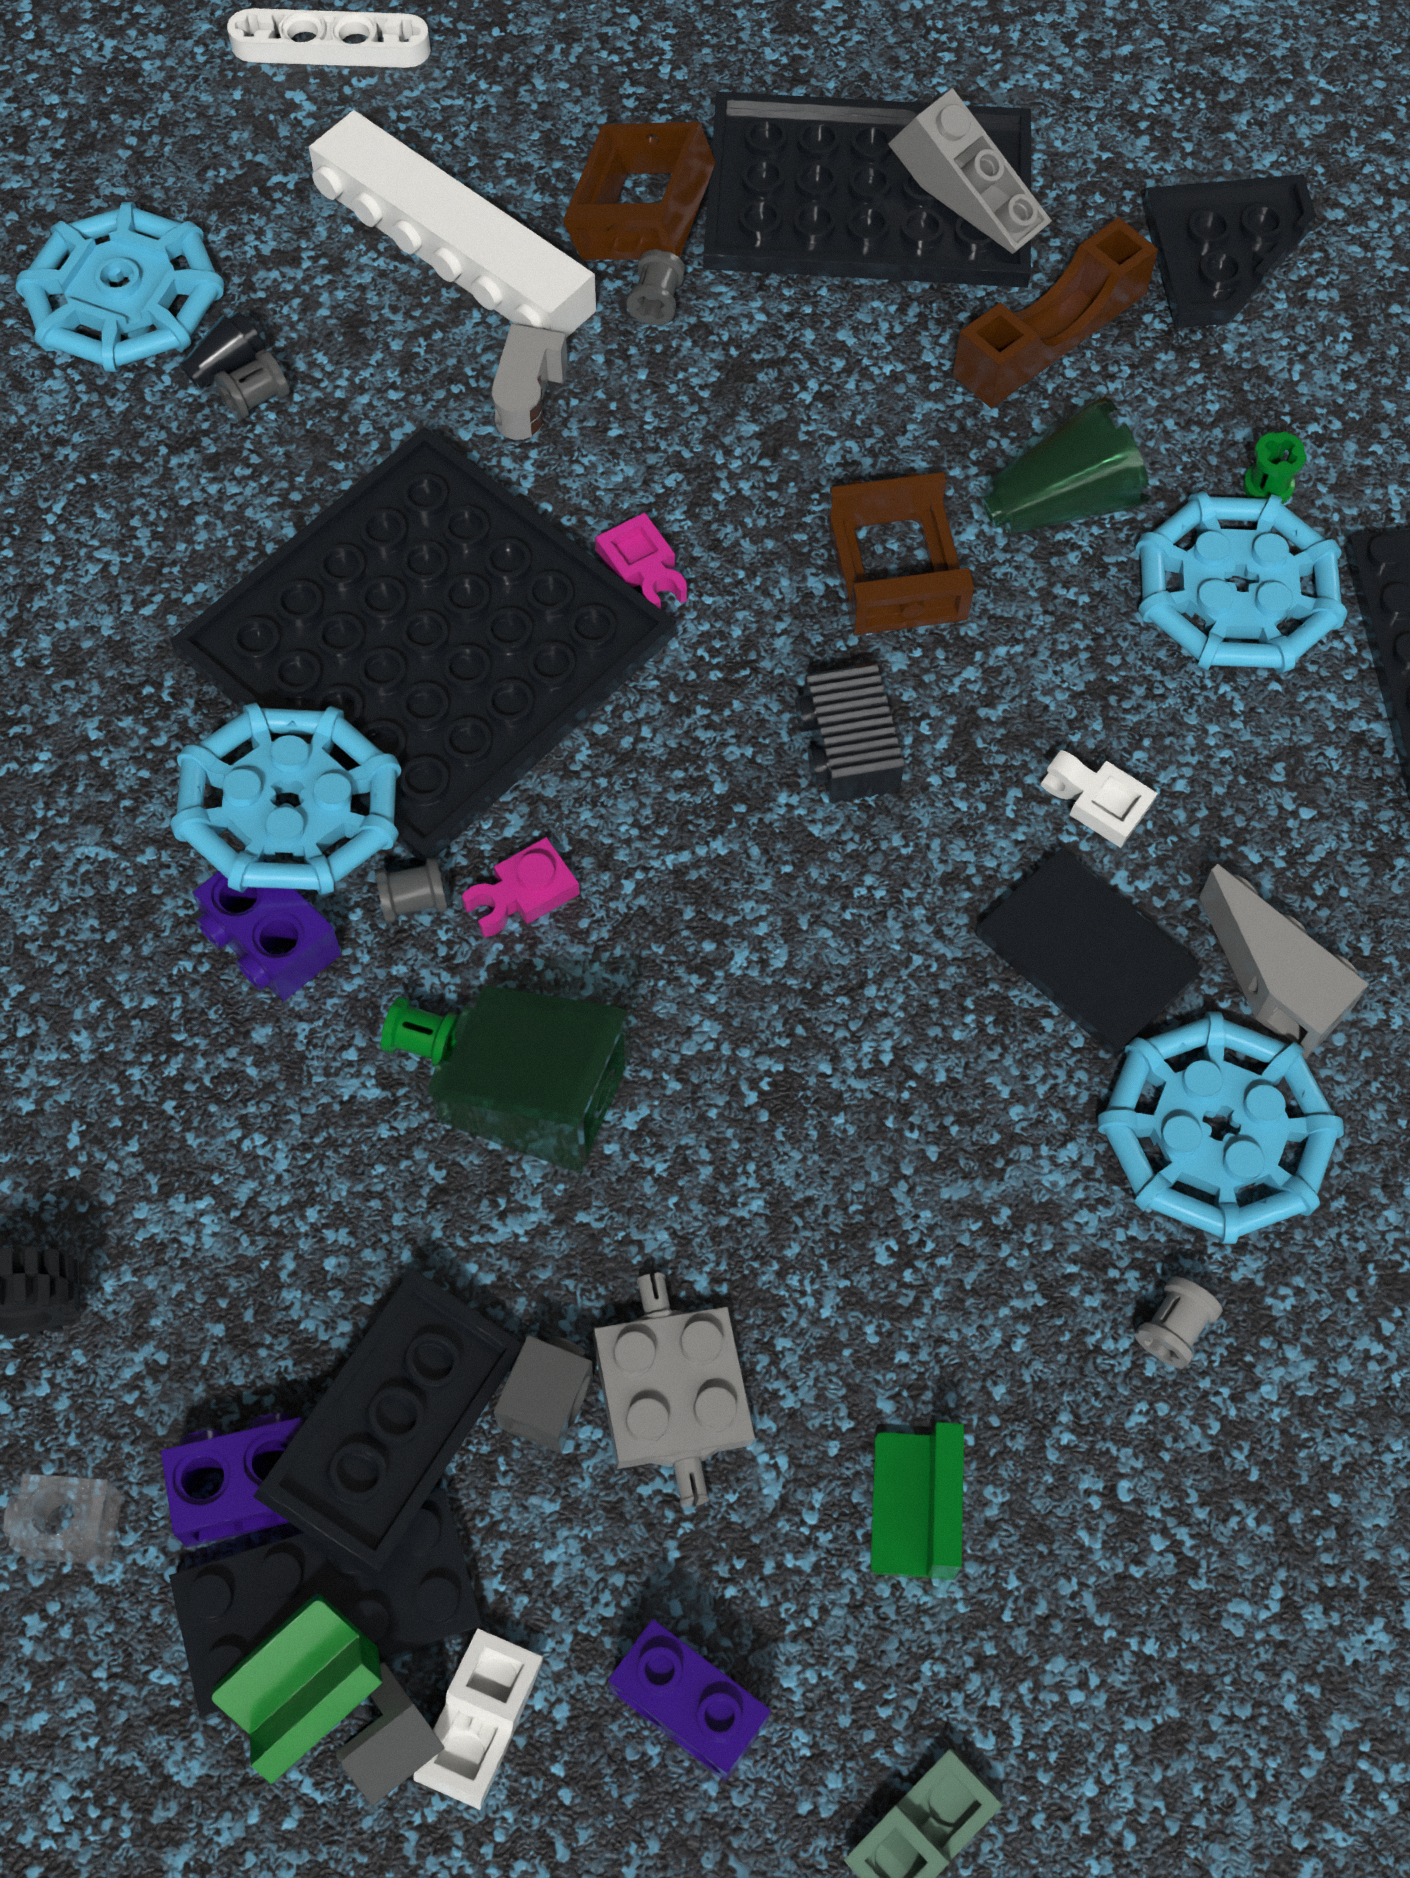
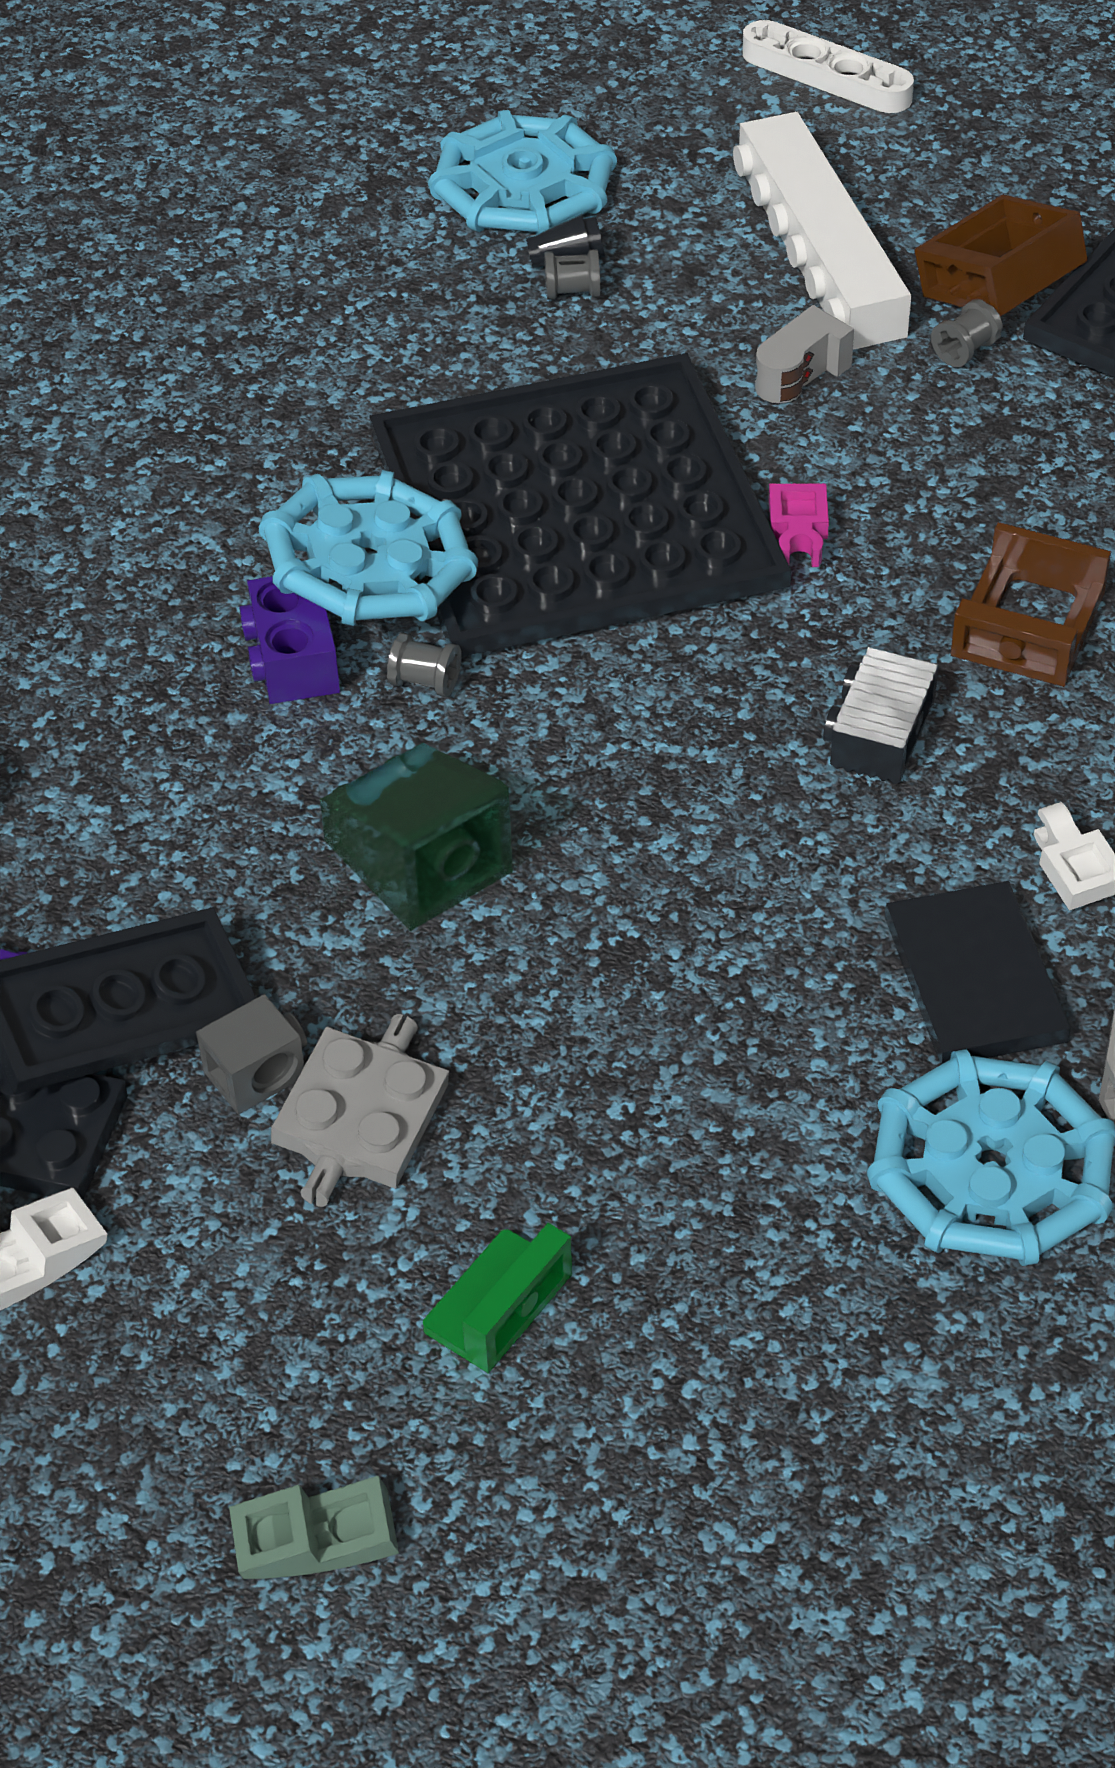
camera: 35 degrees right, 15 degrees down
green bush [380,996,462,1069] -> none
dark pink plate [461,837,580,937] -> none
dark purple brick [608,1619,771,1783] -> none
light grey bush [1134,1277,1223,1369] -> none

